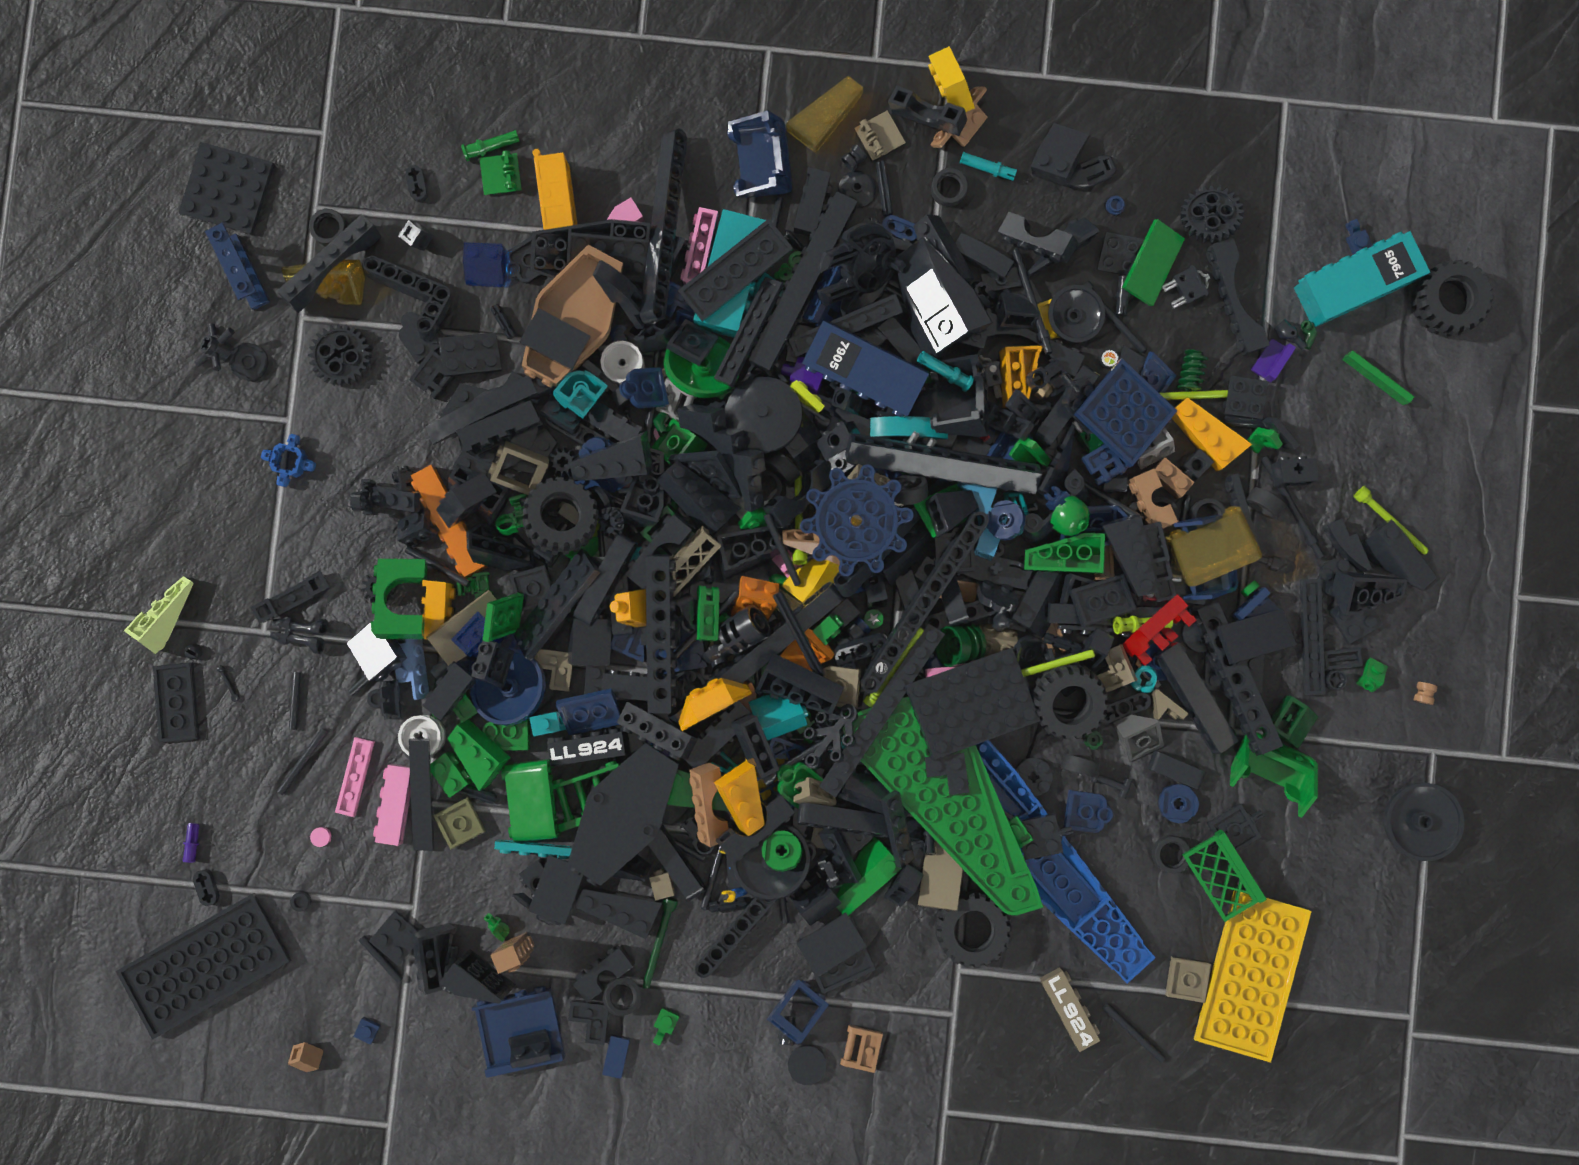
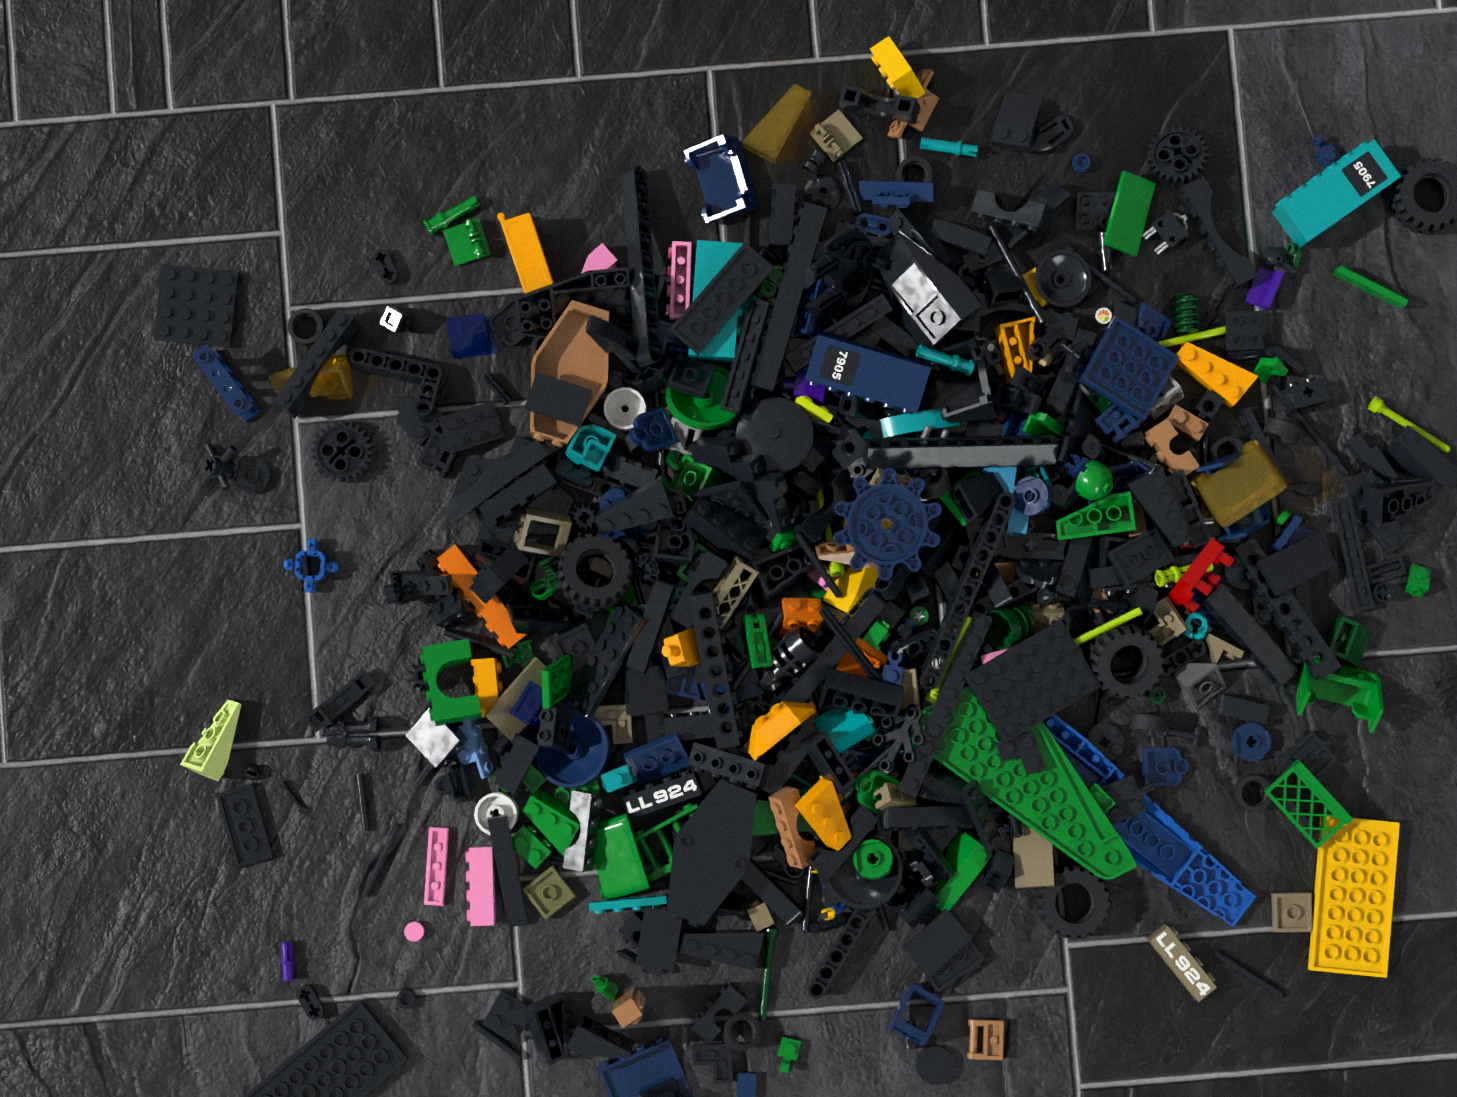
camera: 15 degrees left, 0 degrees up
none -> arch [563,790,602,872]
none -> dark blue bracket [859,180,934,208]
none -> dark blue plate [882,651,905,687]

